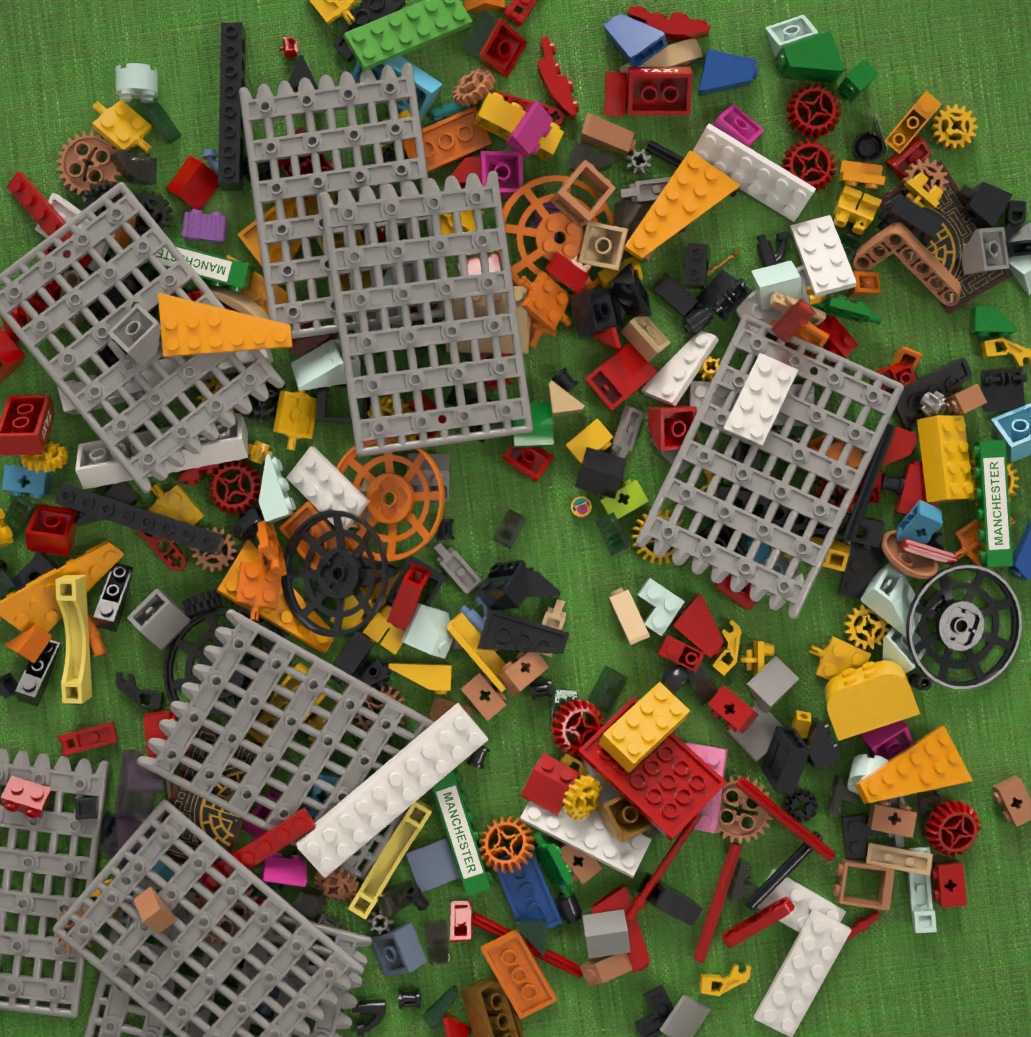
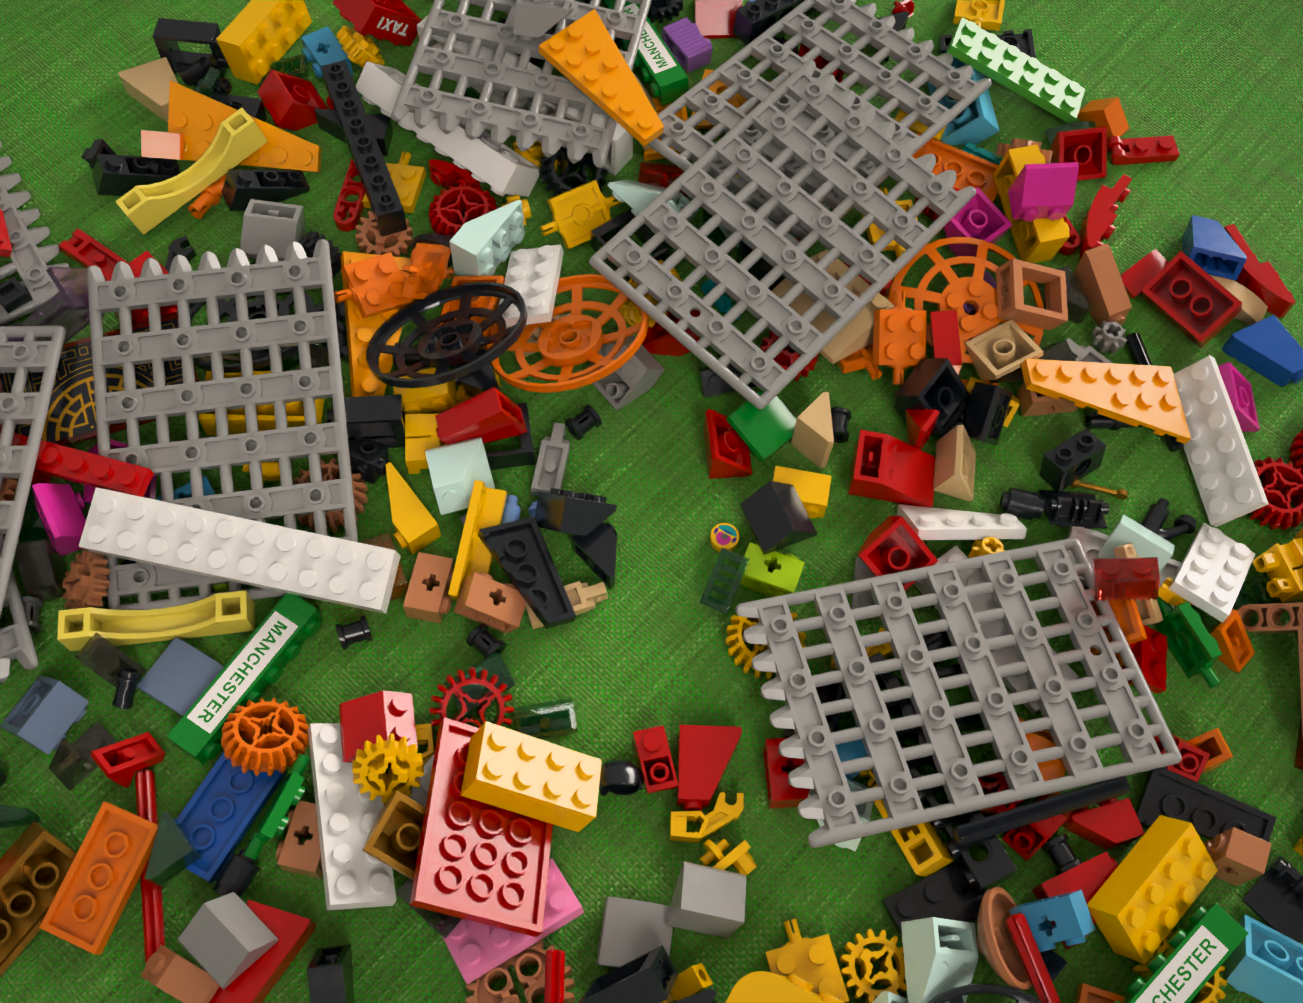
camera: 45 degrees right, 25 degrees down
light grey gear [368,907,394,935] -> none
clear smoke slope [492,509,527,549] -> none
tan slope [608,587,650,645] -> none
light grey hinge [610,405,644,458] -> none
red bar [625,814,702,922] -> none
light aqua brick [637,578,685,636] -> none
black slope [652,273,698,317] -> none
clear smoke slope [685,660,718,706] -> none
red brick [708,685,759,734] -> none
white plate [724,353,798,446] -> none
light grey gear [920,391,947,417] -> none

